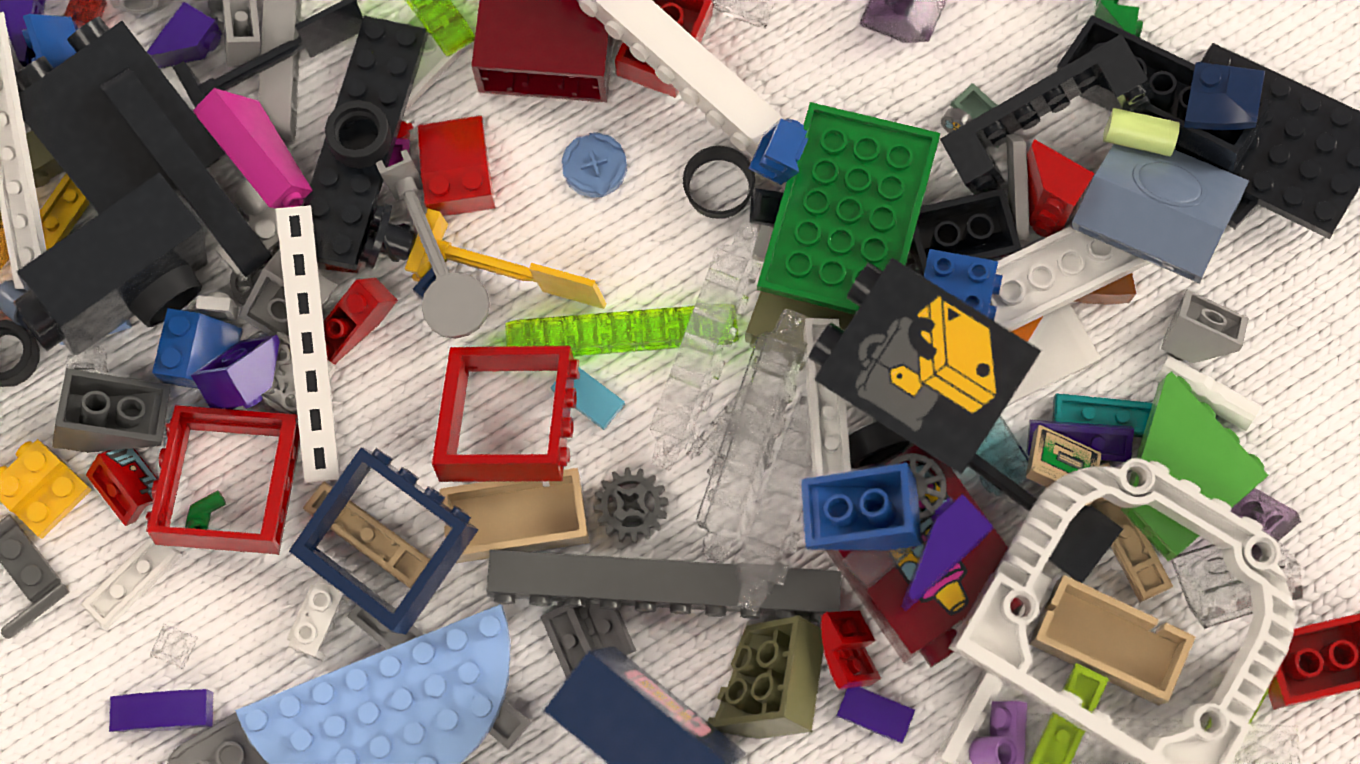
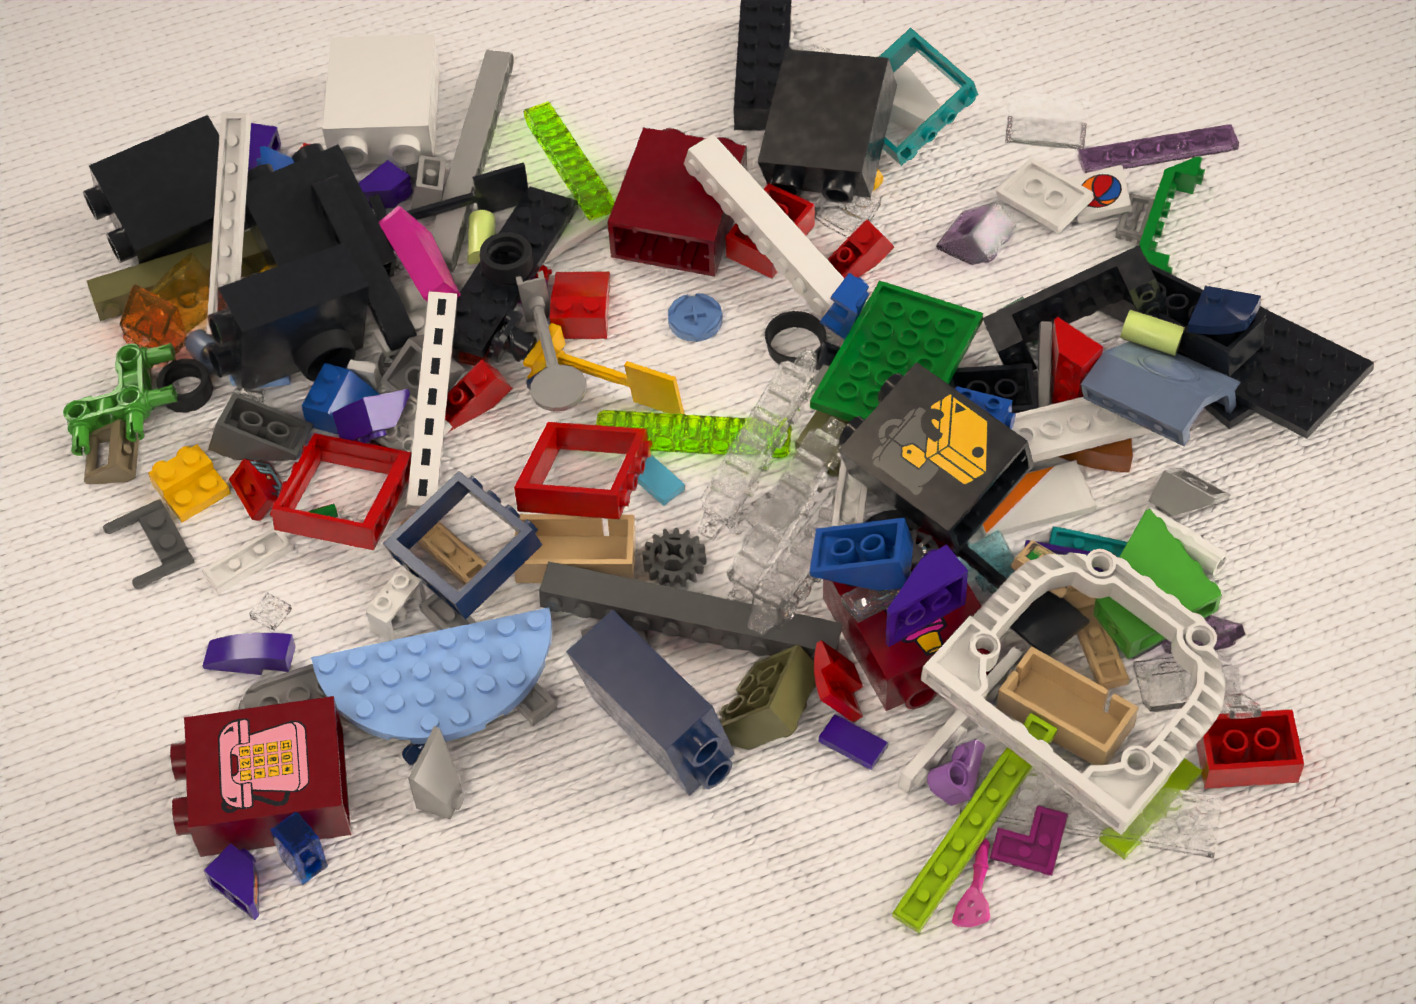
camera: 10 degrees right, 20 degrees down
none -> yellowish green brick [467,210,496,265]
none -> red slope [827,219,895,279]
none -> clear tile [1221,693,1261,719]

